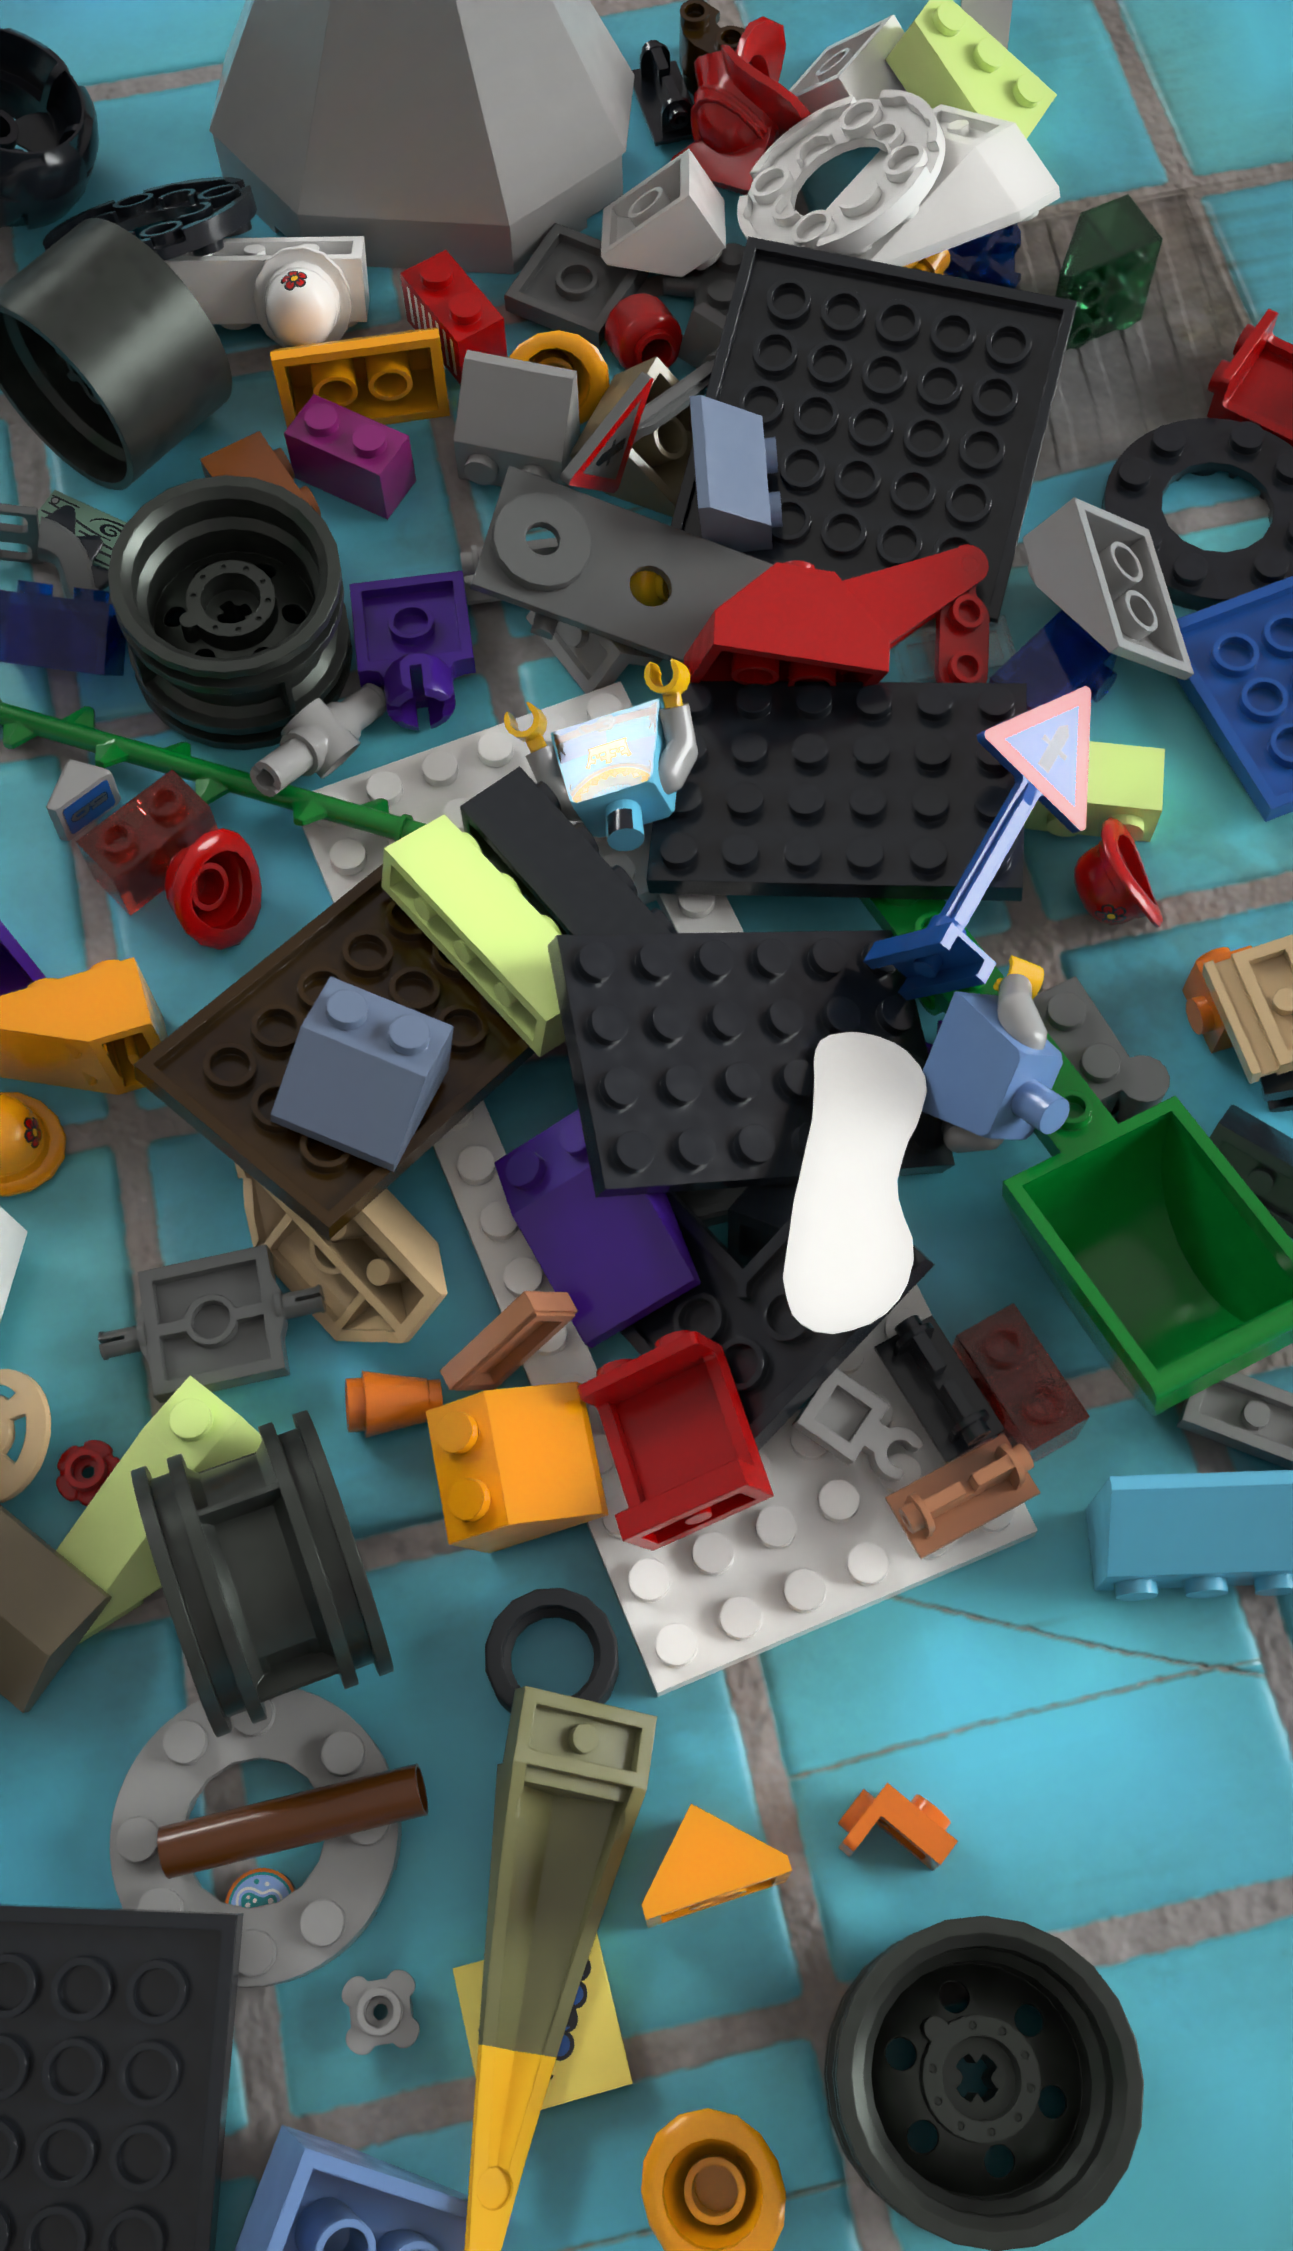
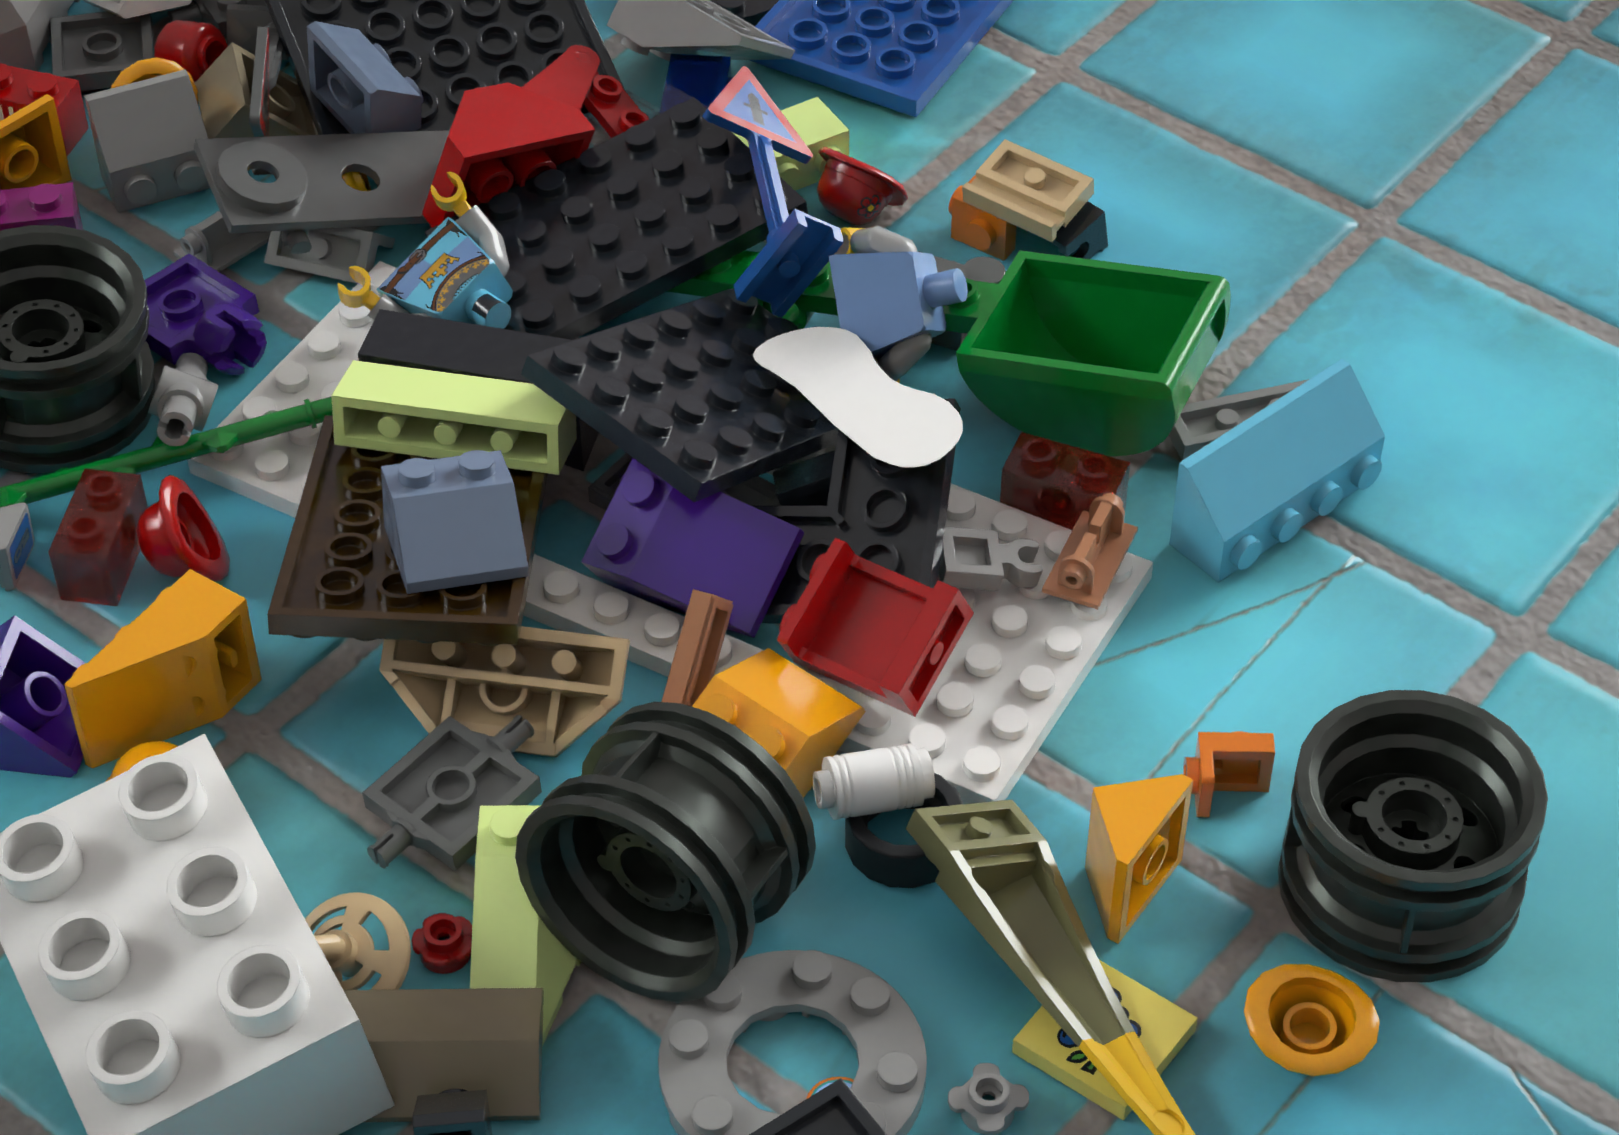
camera: 40 degrees left, 20 degrees down
reddish brown piece [157,1763,428,1879] -> none
black hinge [874,1315,1005,1463] -> none
none -> white head [813,743,935,820]

